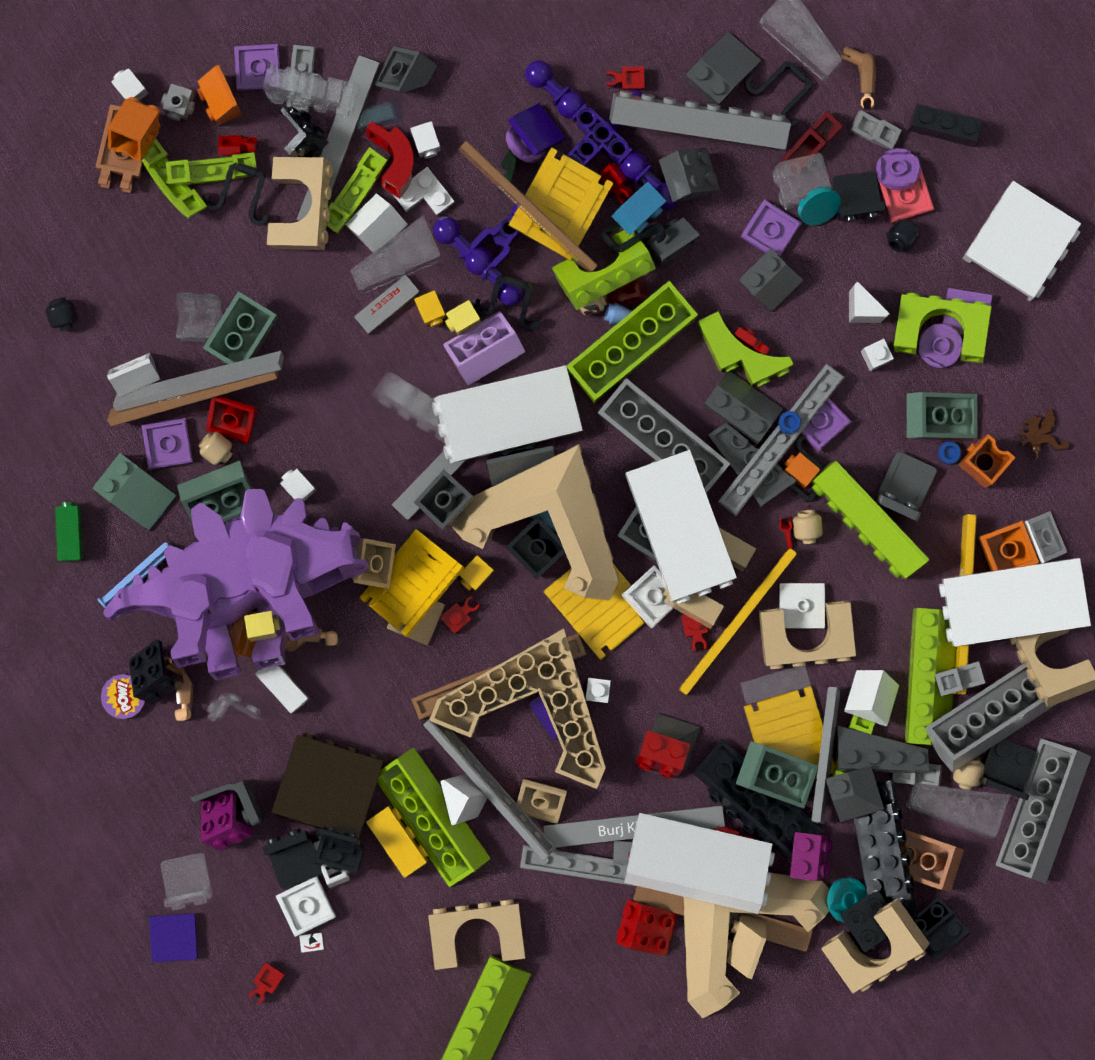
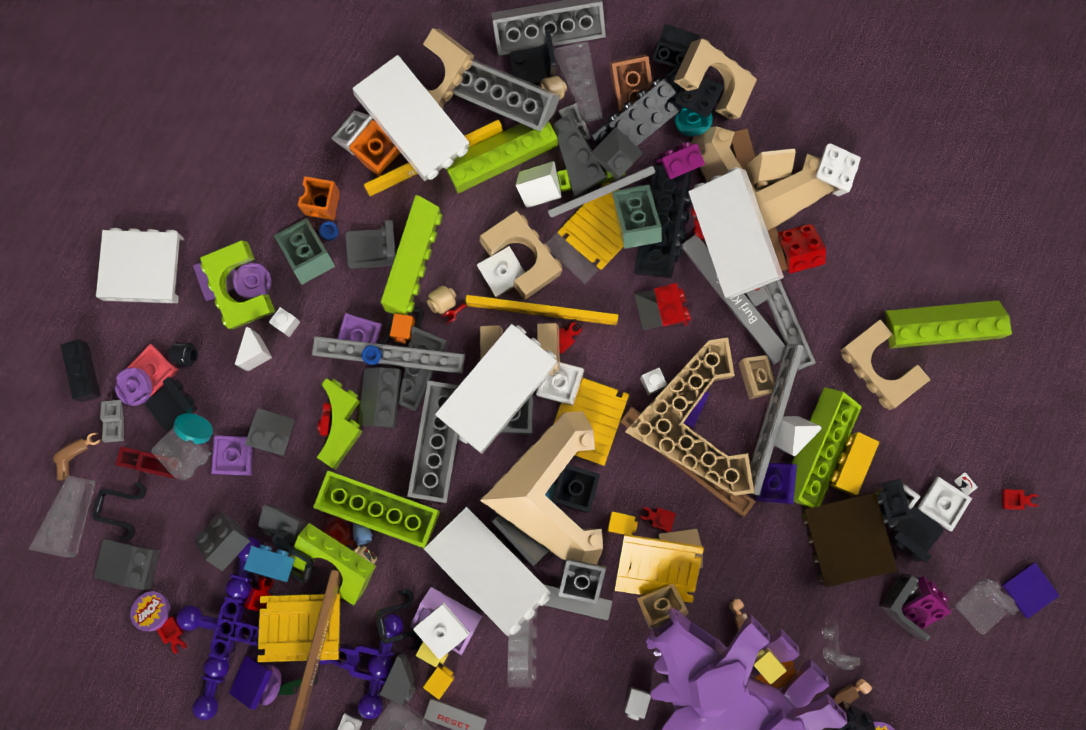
camera: 115 degrees left, 5 degrees down
white brick [255,665,310,714] -> none
light grey brick [609,90,791,150] -> none
light grey slope [935,661,985,696] -> none
reddish brown piece [1018,409,1069,459] -> none
none -> tile [130,591,170,632]
none -> dark grey slope [380,653,416,705]
none -> white plate [413,603,470,660]
none -> dark purple tile [756,463,797,504]
none -> white bracket [816,143,861,196]

